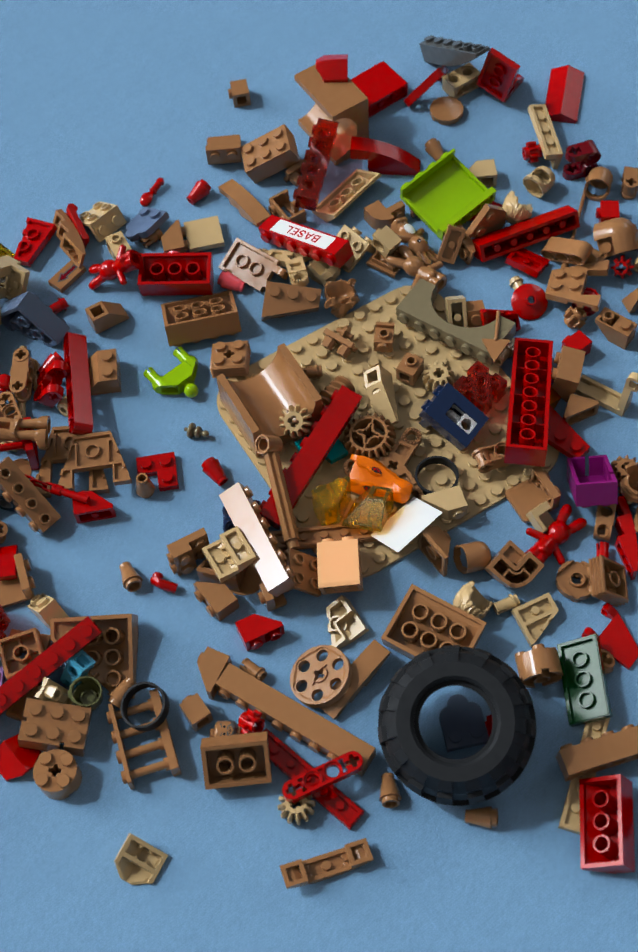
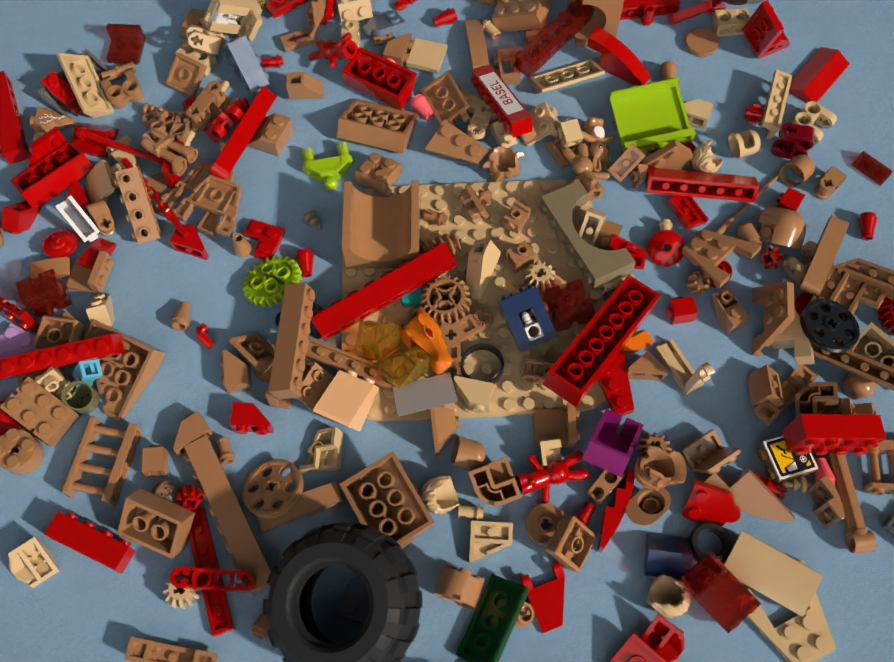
camera: 25 degrees right, 5 degrees up
medium nougat cone [108,676,137,709] -> none
black tyre [120,682,170,732] -> none
medium nougat plate [166,528,209,576] -> none
tan slope [202,526,257,583] -> none
medium nougat piece [255,434,301,549] -> none
tan gear [279,404,312,438] -> none
medium nougat brick [364,200,405,230] -> none
medium nougat piece [482,310,511,363] -> none
medium nougat beam [541,237,593,265] -> none
medium nougat slope [551,345,586,402] -> none
none -> red brick [44,511,136,574]
none -> lime gear [242,255,303,308]
none -> tan pin [482,19,501,40]
none -> red pin [640,4,655,26]
none -> tan piece [792,101,837,145]

